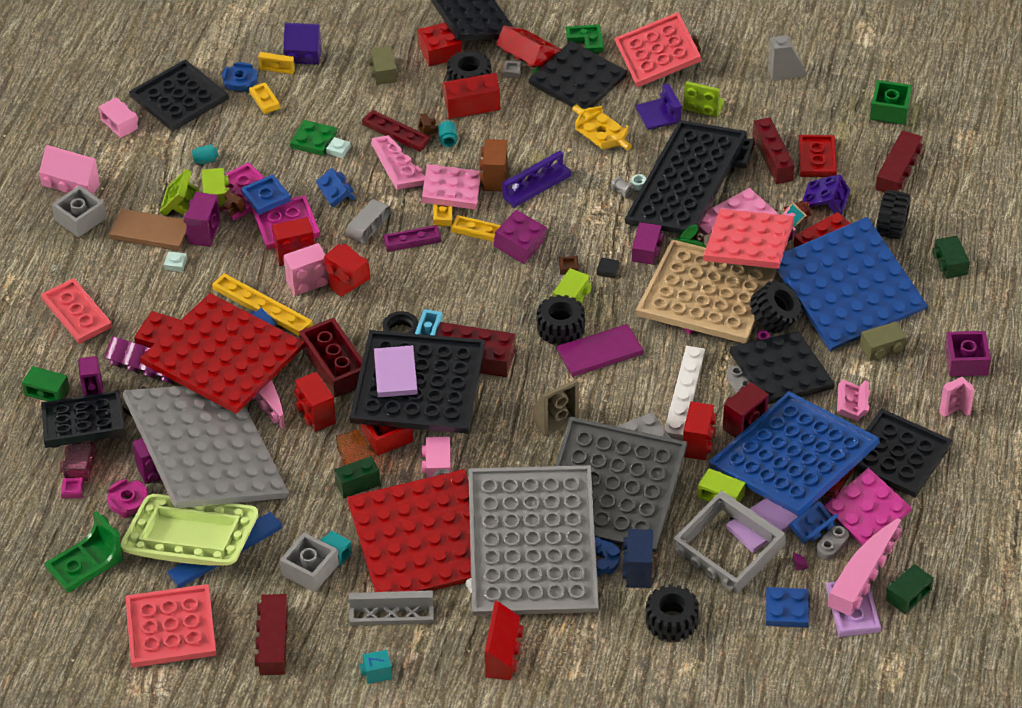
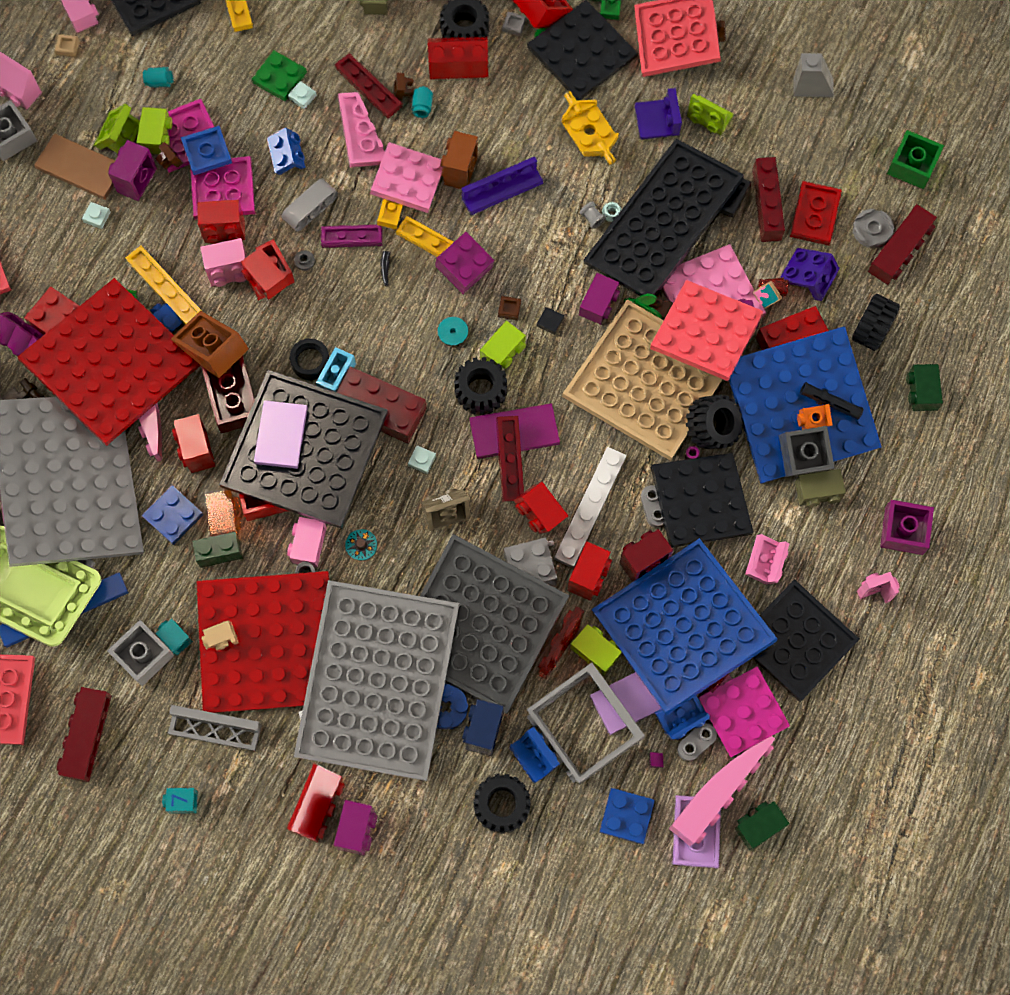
camera: 10 degrees right, 25 degrees up
none -> tan tile [55,34,79,57]
none -> plate [142,485,204,545]
none -> dark orange slope [171,311,249,378]
none -> tan brick [202,621,239,650]
none -> dark grey plate [294,250,315,271]
none -> magenta brick [334,800,378,856]
none -> piece [345,529,377,560]
none -> black helmet [380,251,391,286]
none -> light aqua plate [408,445,436,474]
none -> teal piece [438,317,468,345]
none -> dark red plate [496,416,524,502]
none -> blue bracket [509,727,560,783]
none -> red brick [514,481,568,534]
none -> clear red plate [538,606,584,680]
none -> dark grey brick [779,426,834,477]
none -> orange brick [797,404,833,430]
none -> black pin [800,382,864,420]
none -> light grey tile [853,209,894,248]

